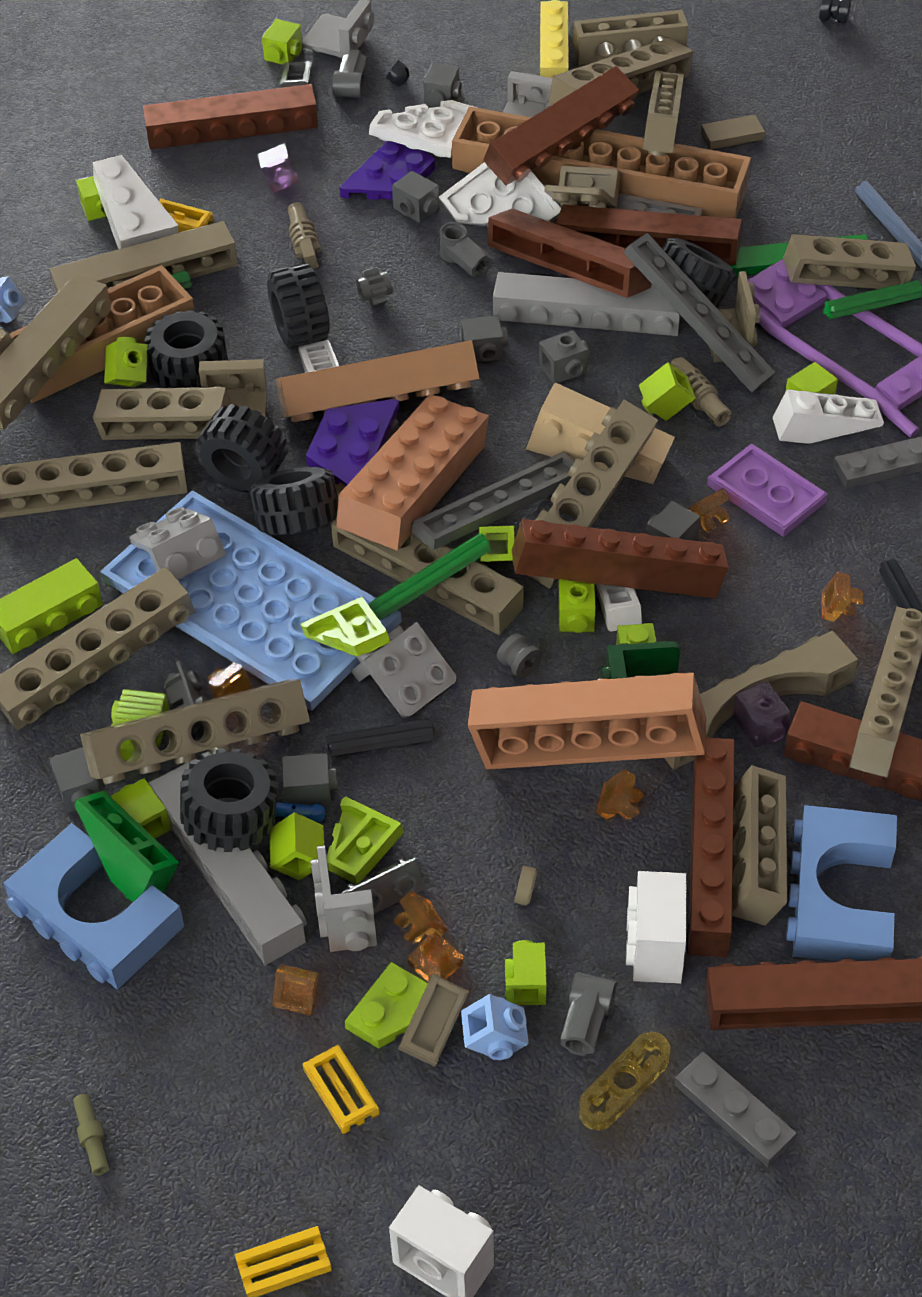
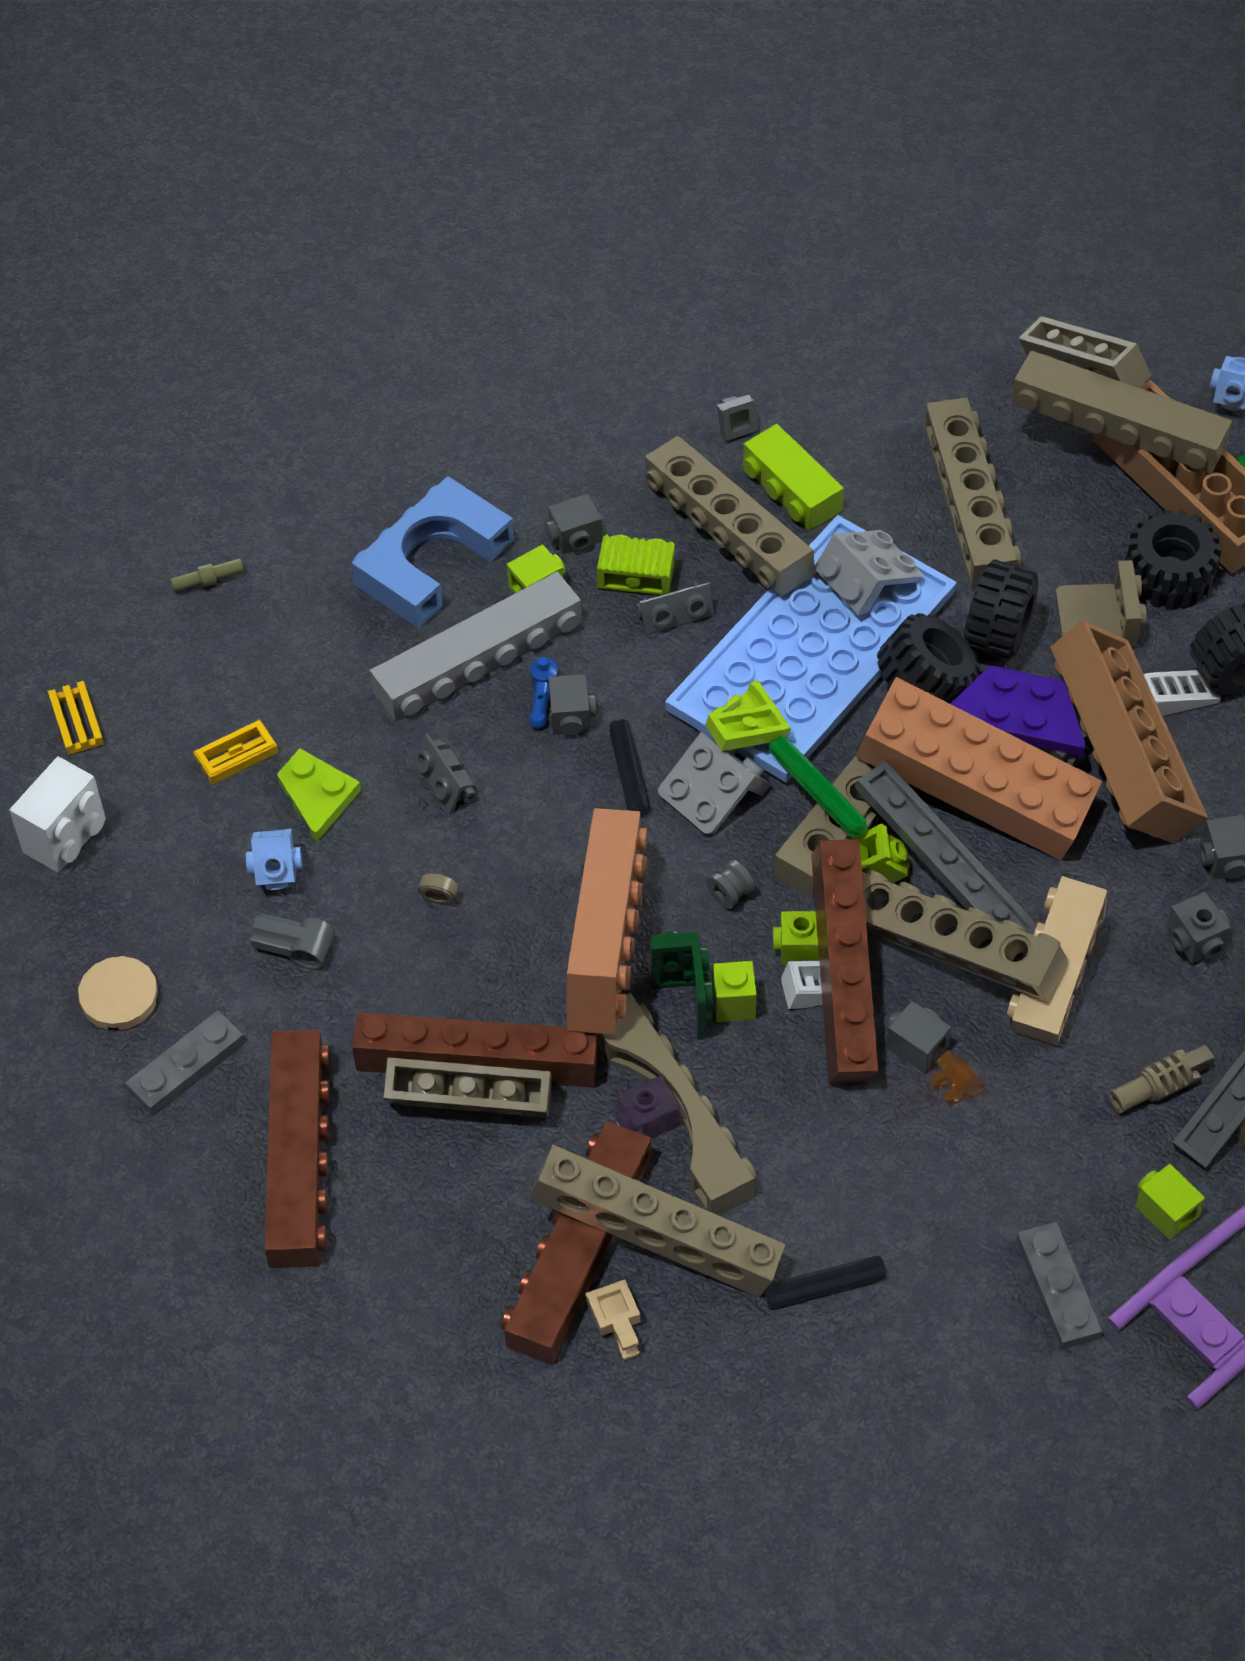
camera: 90 degrees right, 5 degrees up
green slope [74,790,179,903] -> none
dark tan brick [80,679,310,784] -> none
dark tan brick [93,387,231,440] -> none
lime brick [104,337,147,387] -> none
black tyre [180,748,278,852] -> none
clear orange tile [207,662,253,698] -> none
lime brick [269,812,324,880] -> none
clear orange tile [272,964,319,1016] -> none
light grey bracket [311,846,377,952] -> none
lime wing [326,796,404,885] -> none
clear orange tile [394,891,448,943] -> none
dark tan tile [398,974,469,1067] -> none
clear orange tile [407,932,464,982] -> none
lime brick [505,940,546,1005] -> none
clear yellow beam [579,1032,671,1130] -> none
clear orange tile [596,769,644,820] -> none
white brick [626,871,686,984] -> none
lime brick [639,362,696,421] -> none
medium lavender tile [707,443,828,537] -> none
white slope [772,390,884,444] -> none
medium blue arch [786,805,897,962] -> none
clear orange tile [821,571,863,622] -> none
none -> tan tile [78,956,158,1030]

